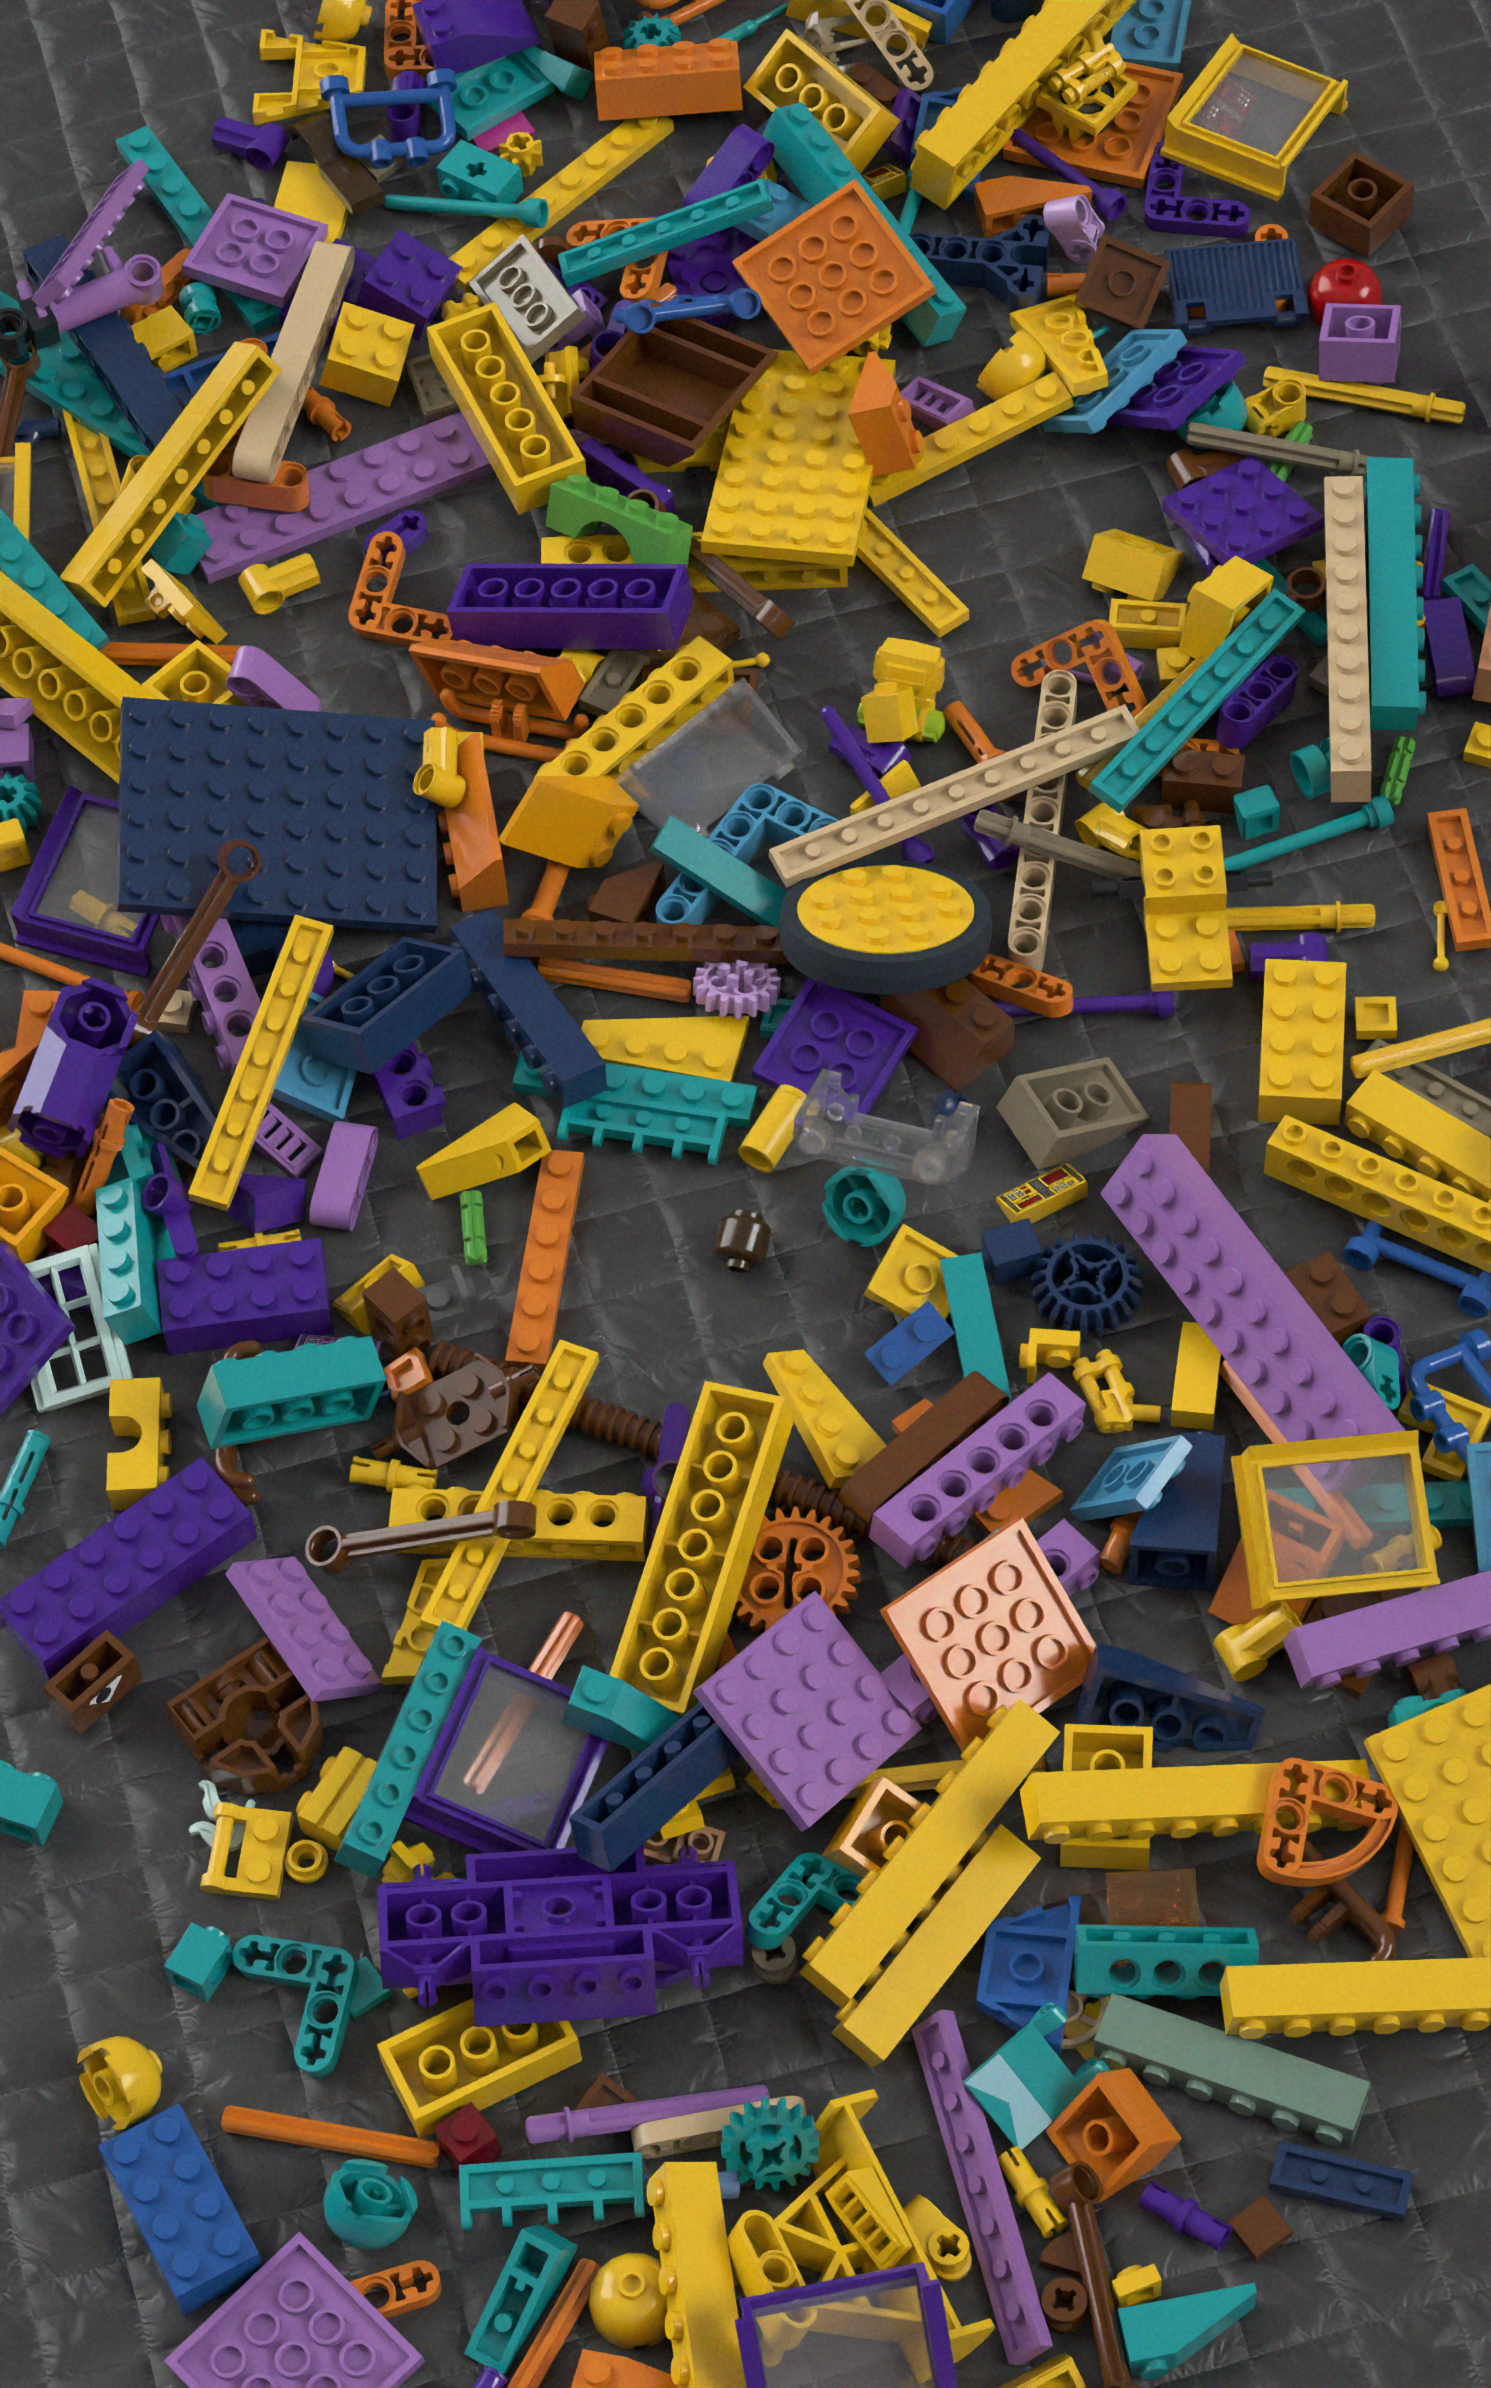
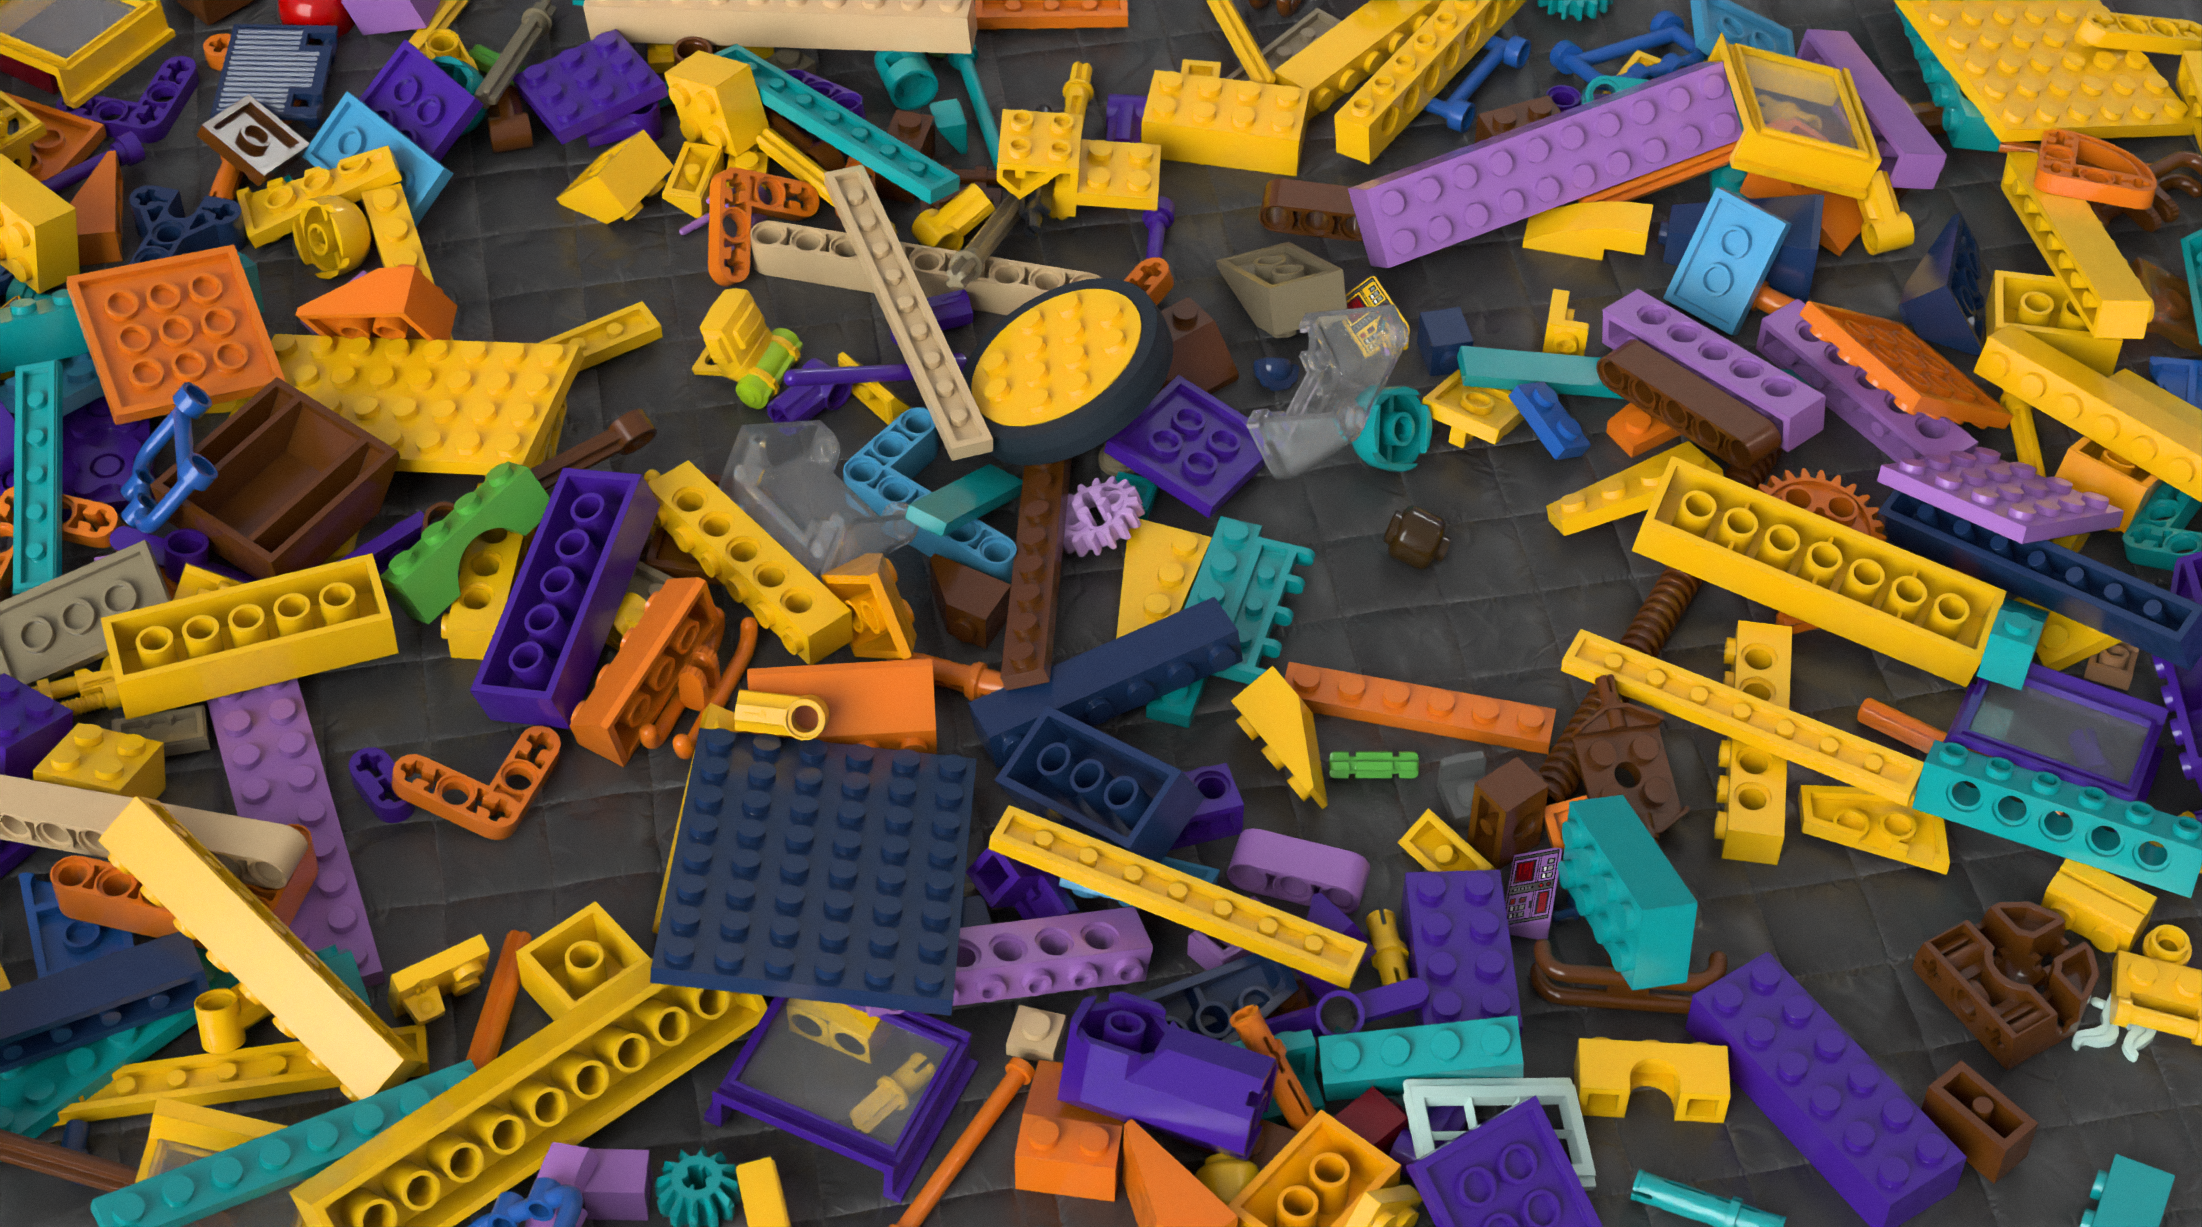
camera: 90 degrees left, 10 degrees down
reddish brown piece [126,839,261,1051] -> none
medium lavender plate [225,1557,382,1702] -> none
medium lavender beam [226,646,323,712] -> none
yellow piece [238,553,321,615] -> none
reddish brown piece [305,1500,537,1574] -> none
yellow pin [349,1456,438,1493] -> none
orange axle [537,957,693,1003] -> none
dark purple piece [641,1403,690,1552] -> none
yellow pin [738,1084,813,1173] -> none
yellow brick [861,681,919,743] -> none
orange pin [943,701,1022,803] -> none
dark blue gear [1031,1230,1144,1340] -> none
lavender piece [1043,194,1105,264] -> none
yellow piece [1072,1349,1161,1434] -> none
yellow hinge [1433,901,1449,972] -> none

